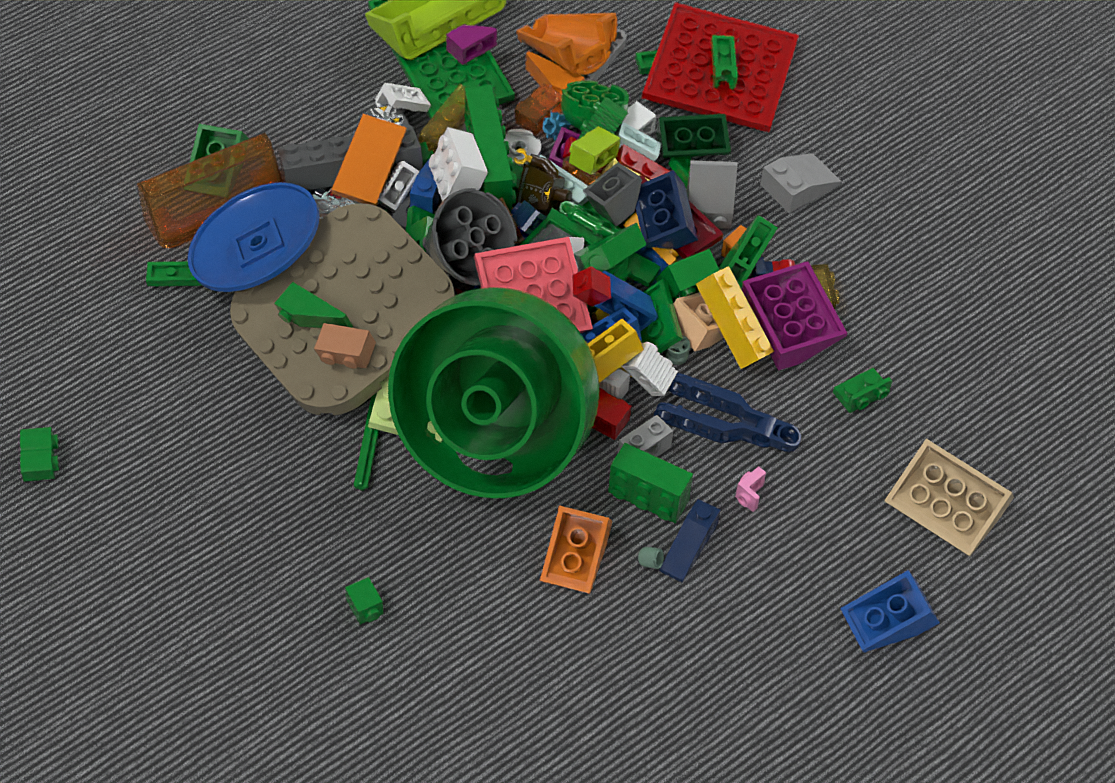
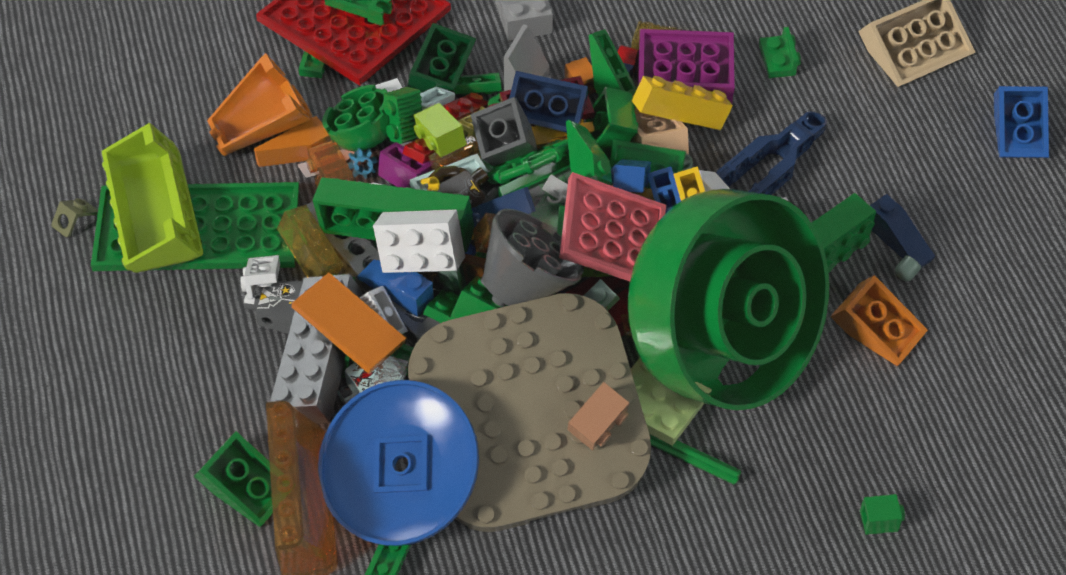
camera: 65 degrees left, 0 degrees up
green slope [274,282,353,328] -> none
magenta slope [446,25,497,65] -> none
red brick [572,266,611,307] -> none
bright pink bracket [735,466,766,512] -> none

